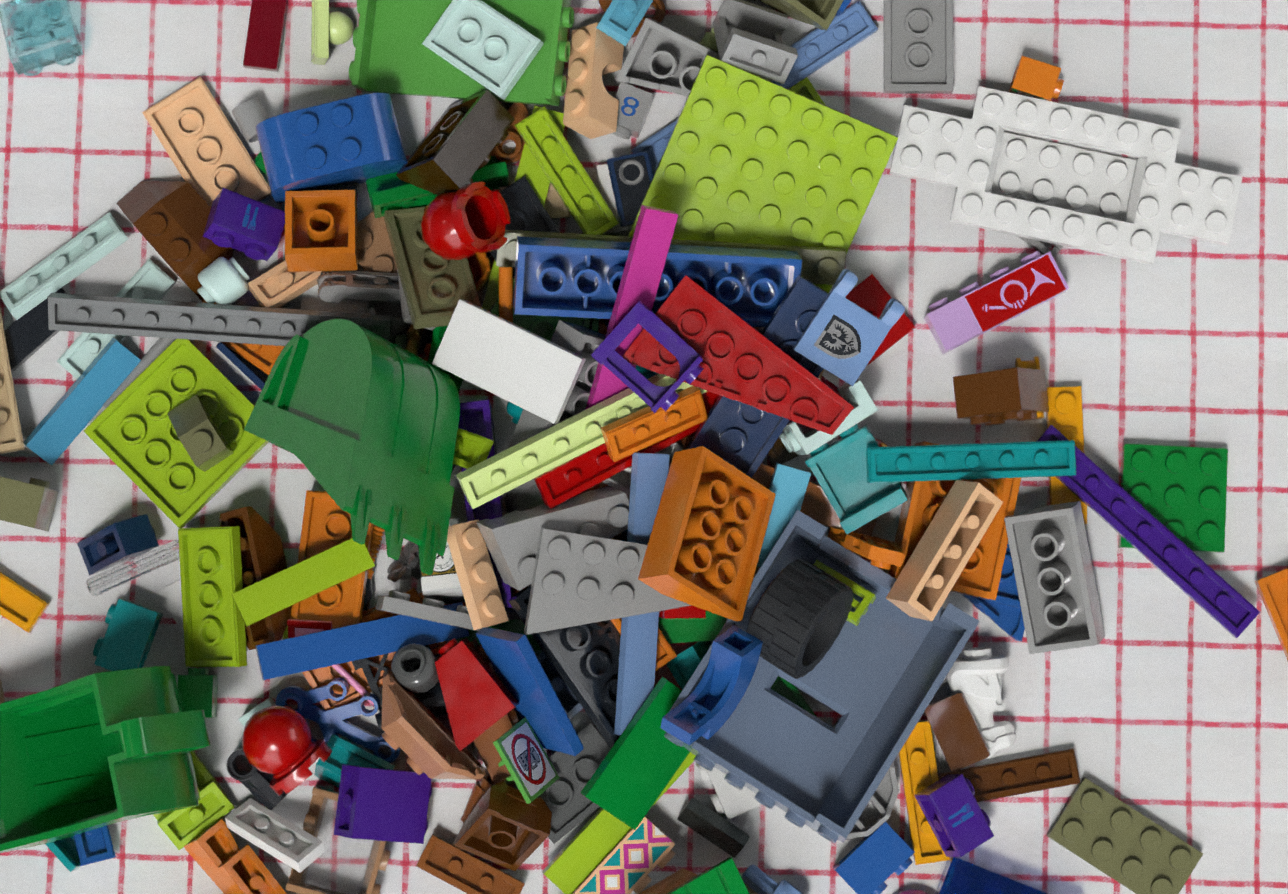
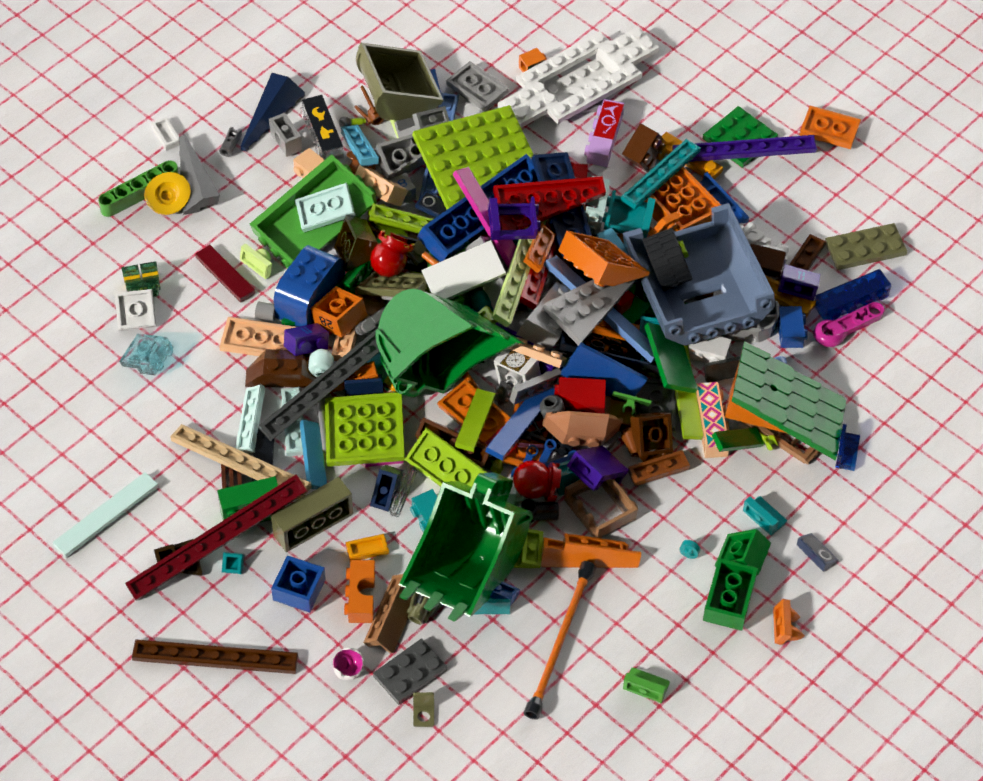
camera: 50 degrees left, 30 degrees down
olive slope [167,395,234,472] -> none
white plate [225,798,325,872] -> none
blue arch [660,625,763,745] -> none
medium blue flag [793,269,905,386] -> none
light nougat brick [886,480,1003,621] -> none
light grey slope [1004,501,1105,654] -> none

